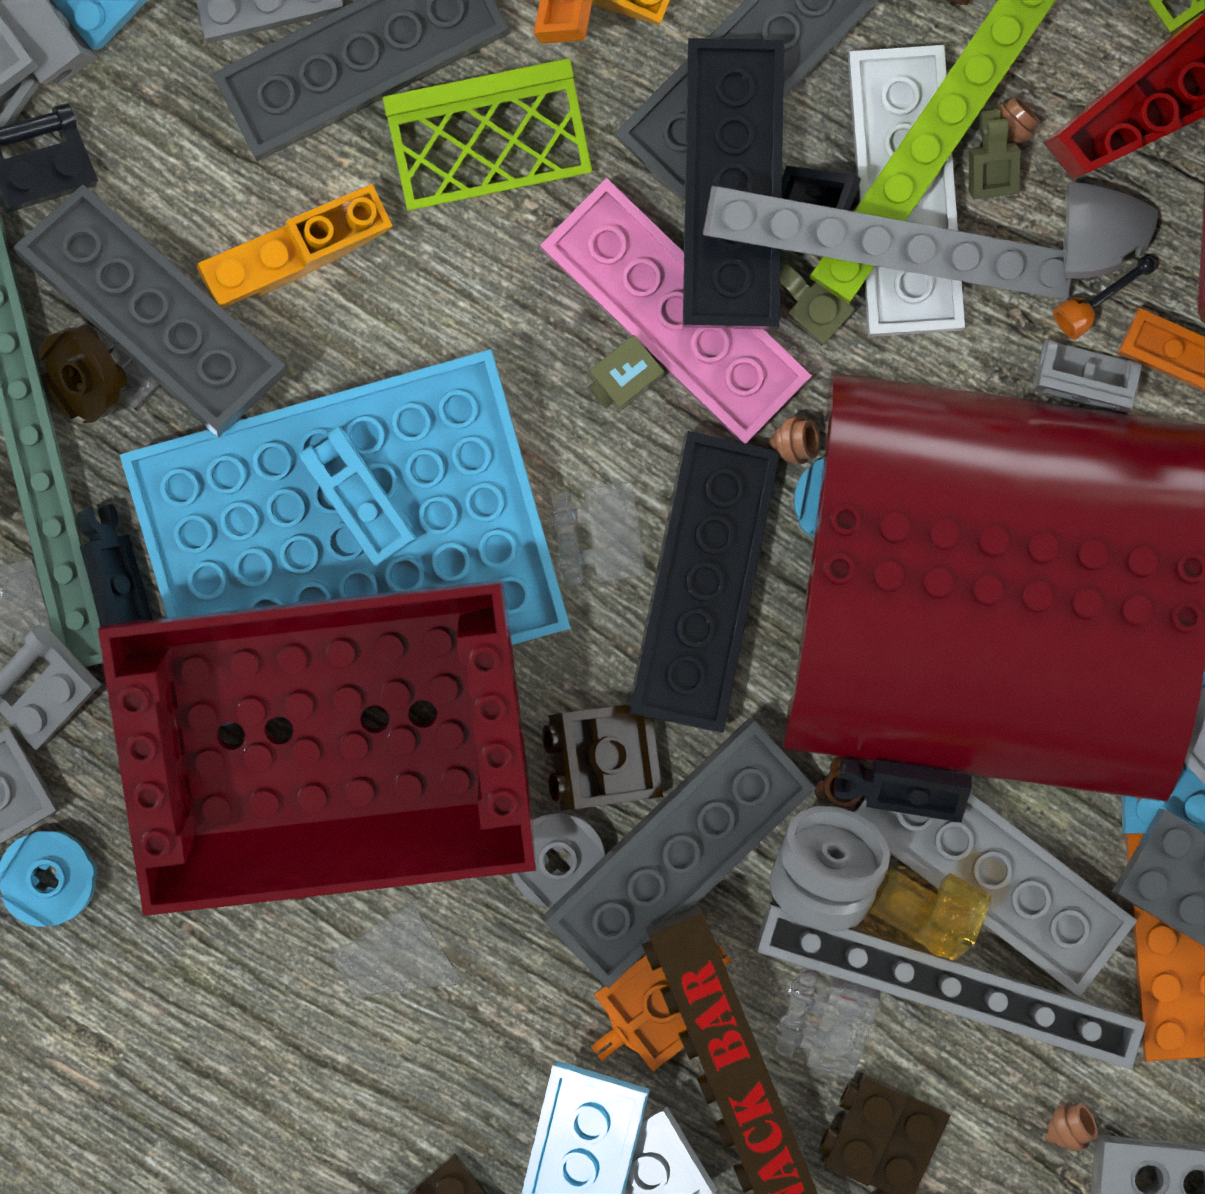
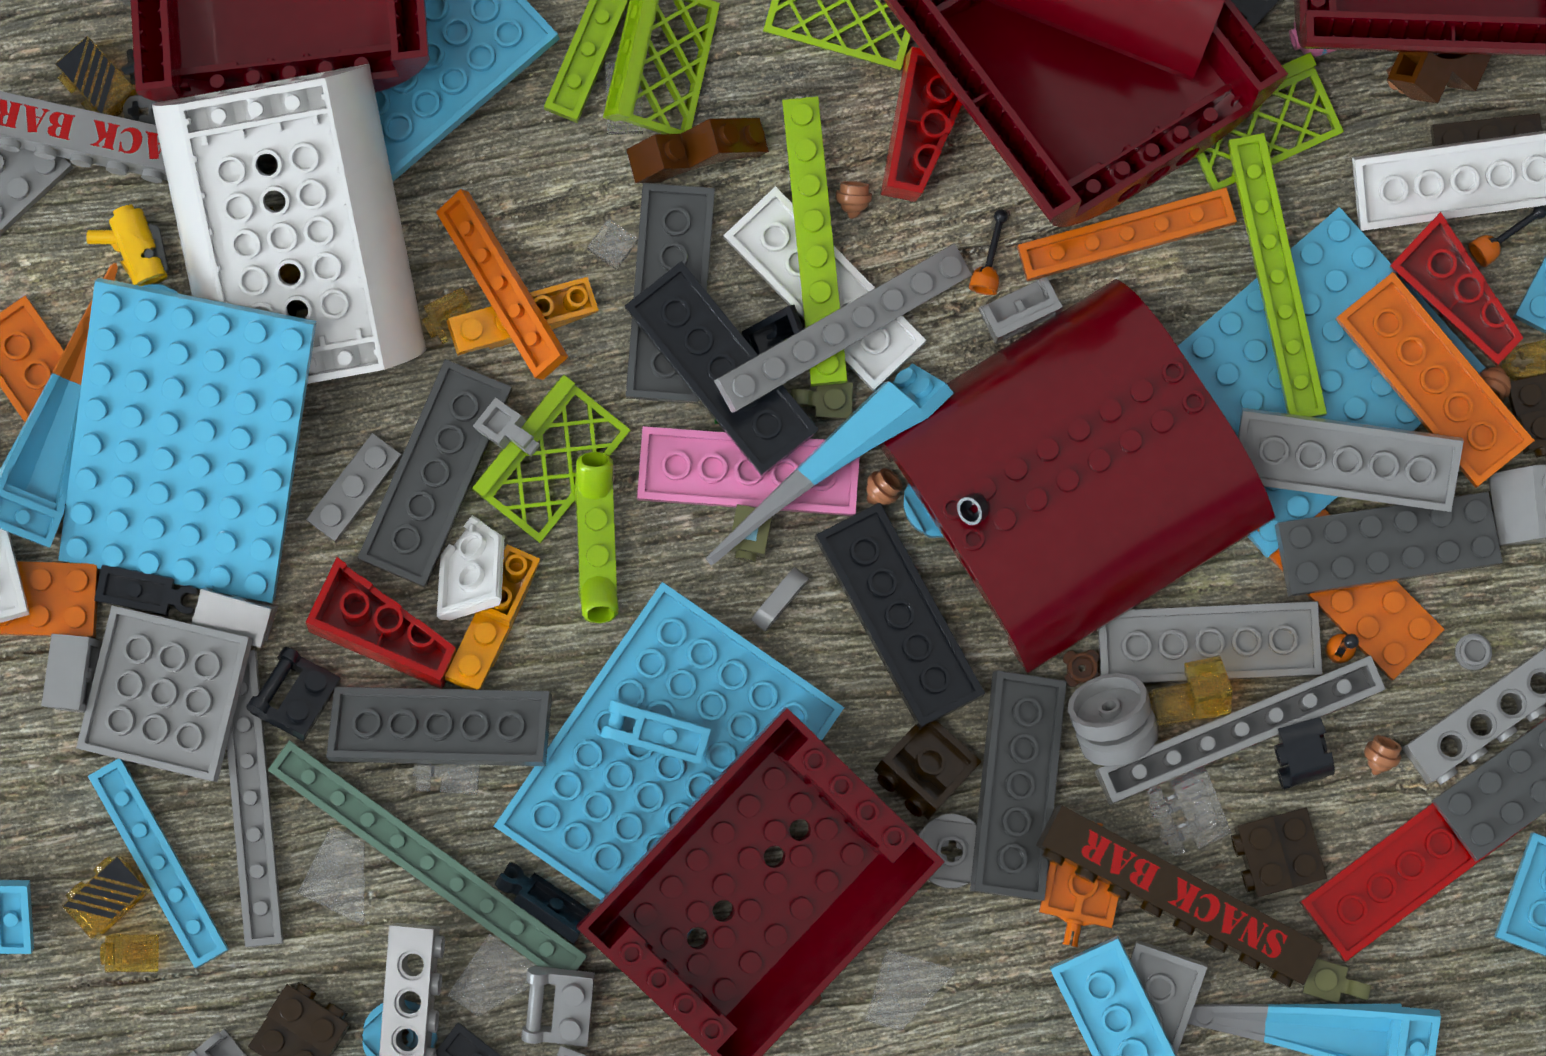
camera: 40 degrees left, 5 degrees down
dark brown plate [39,325,127,423] -> none
clear plate [550,481,646,588] -> none
black plate [834,759,972,823] -> none
olive plate [968,109,1021,199] -> none
light grey brick [1063,182,1158,279] -> none
none -> red wedge [306,557,457,689]
none -> white tile [437,515,505,621]
none -> light grey plate [473,397,540,457]
none -> lime plate [574,452,619,624]
none -> medium azure plate [705,363,954,565]
none -> light grey beam [751,567,809,632]
none -> black hinge [957,493,990,525]
none -> black cylinder [1274,717,1335,790]
none -> orange hinge [1325,634,1359,664]

